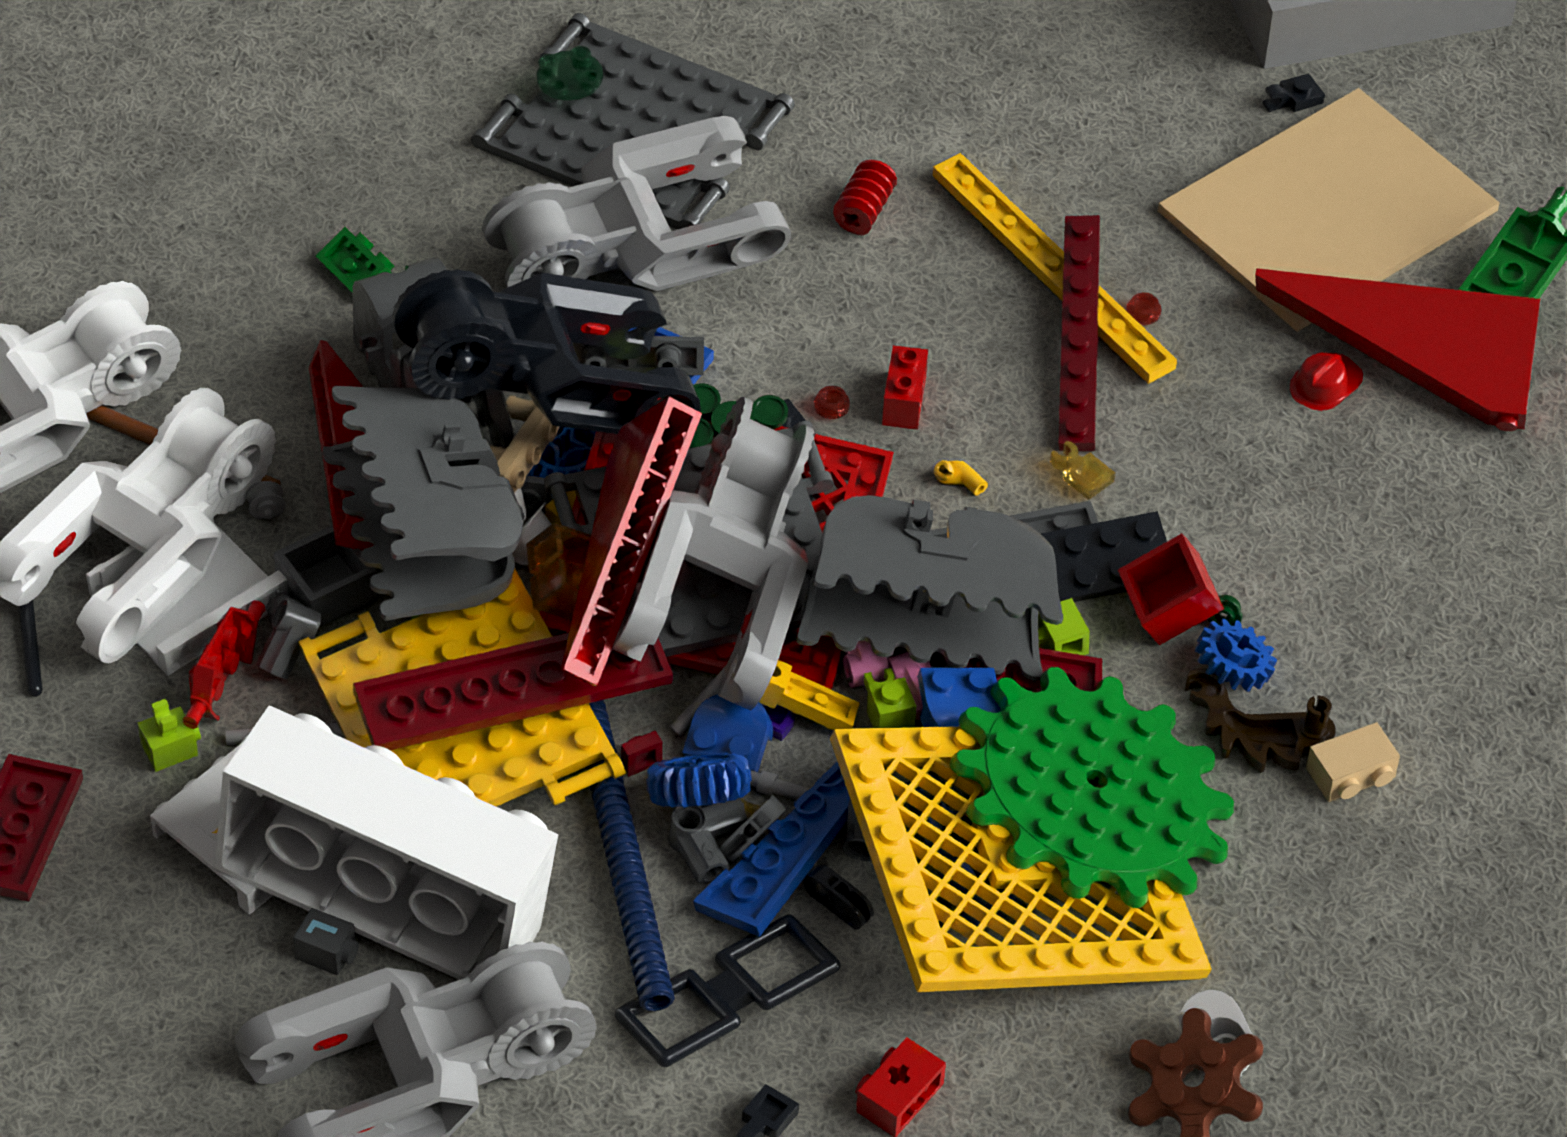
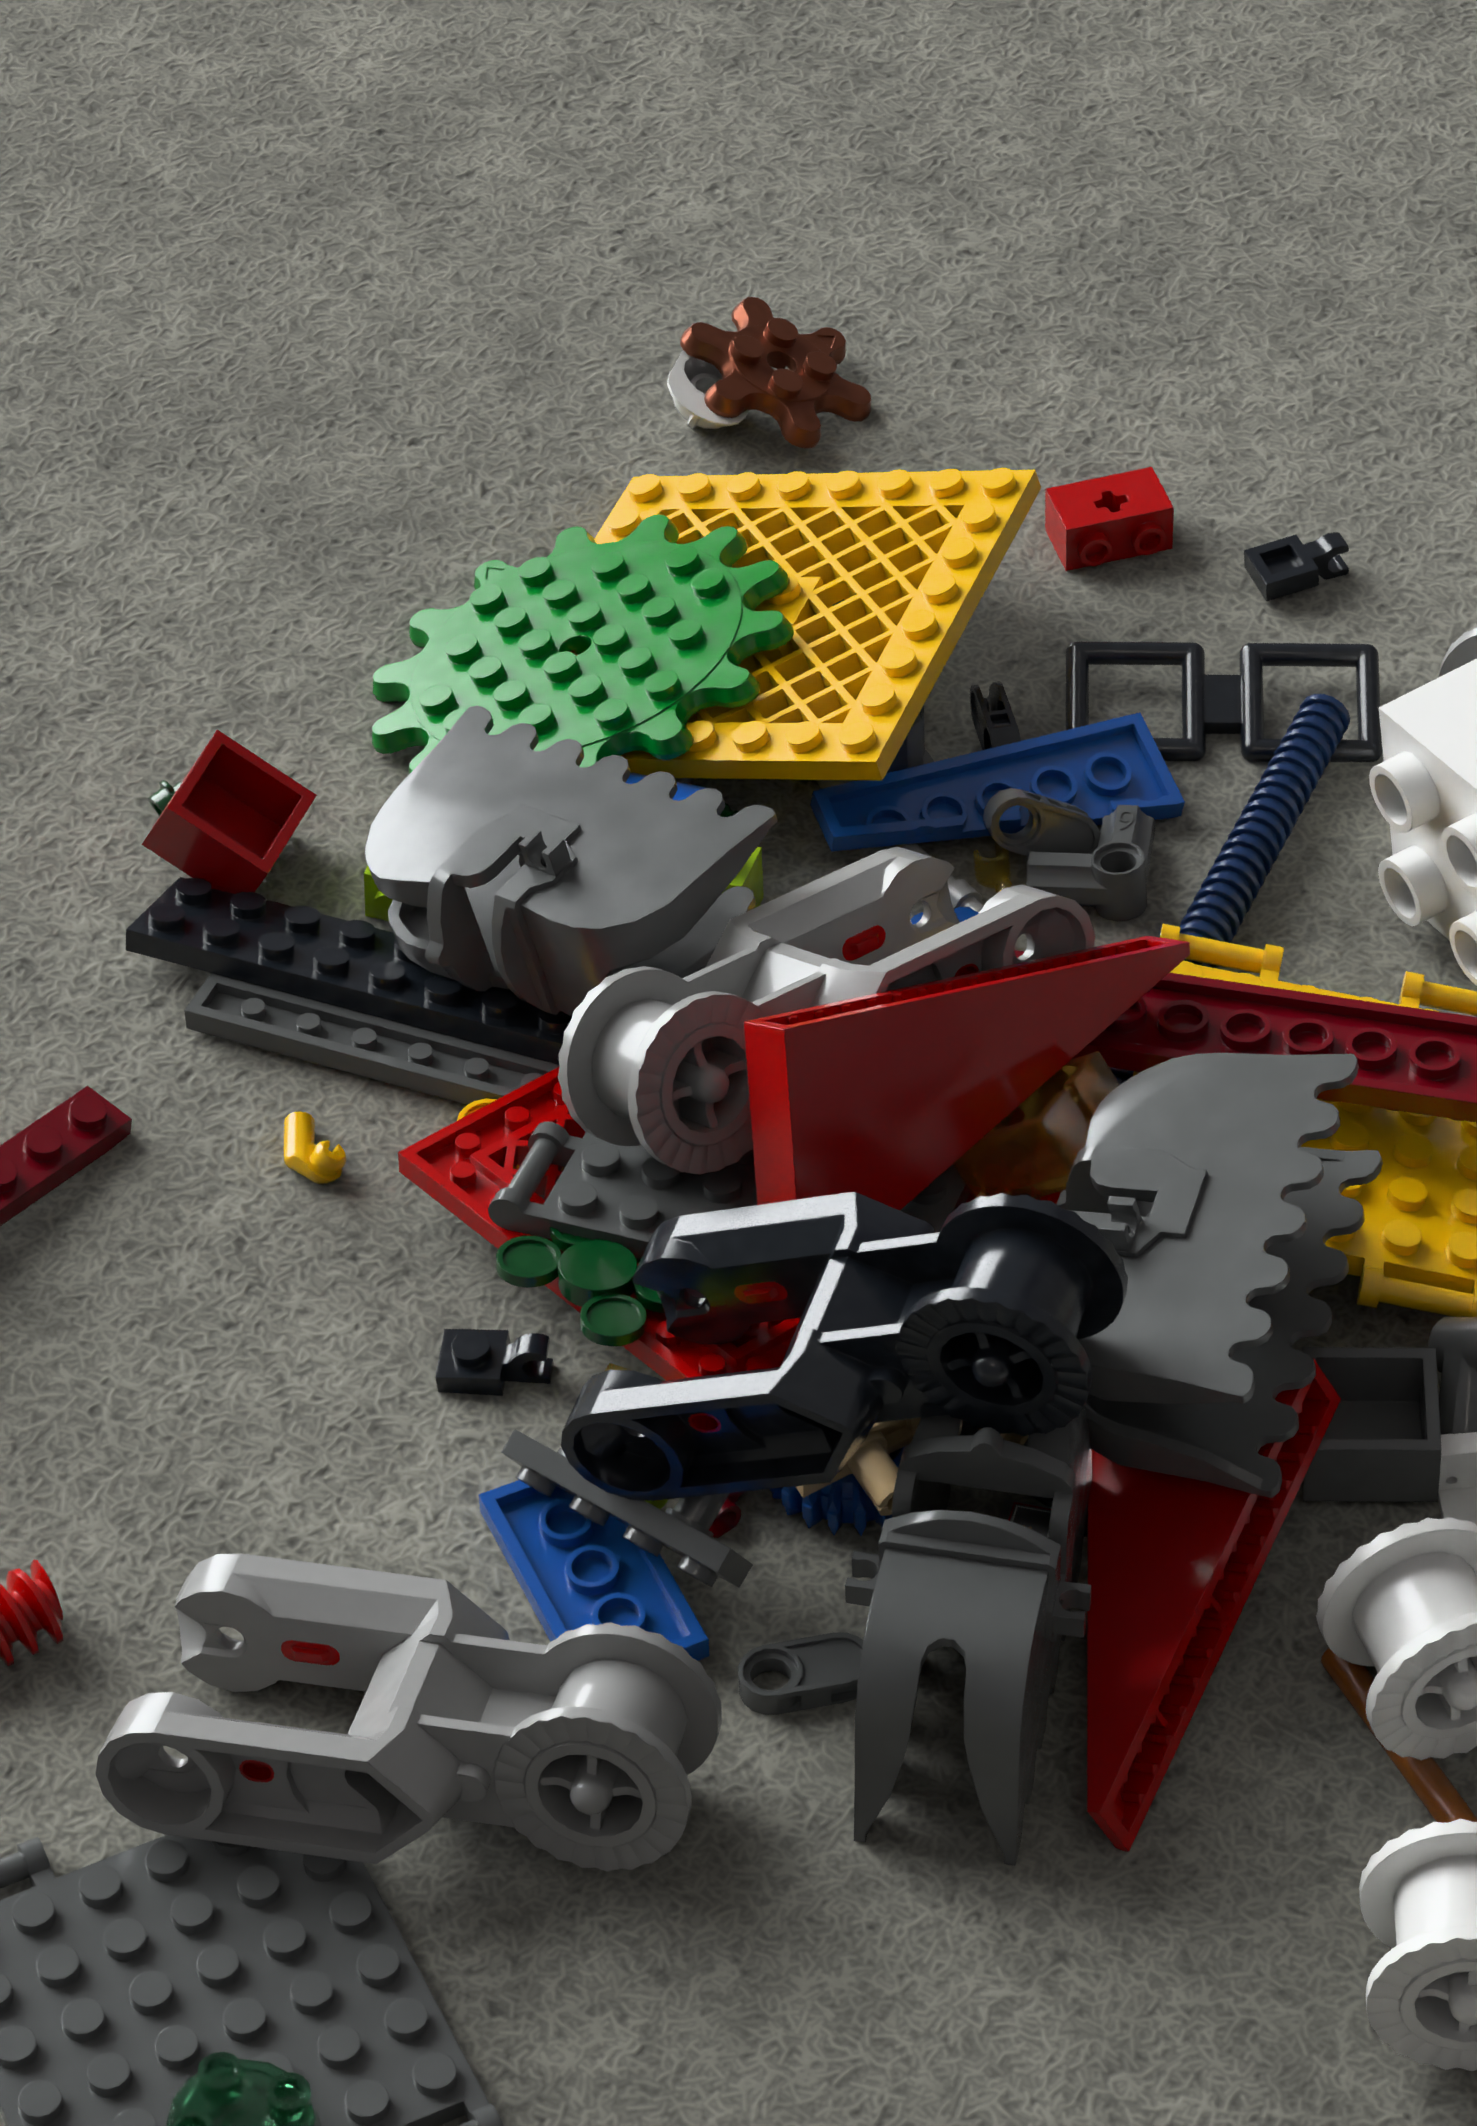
camera: 140 degrees left, 5 degrees down
green bracket [316,227,395,293] -> none
blue gear [646,753,752,808] -> none
clear red plate [814,386,850,419] -> none
red brick [882,345,928,430] -> none
clear yellow plate [1050,441,1115,500] -> none
dark brown animal [1185,668,1336,773] -> none
blue gear [1195,619,1277,692] -> none
tan brick [1306,722,1400,802] -> none

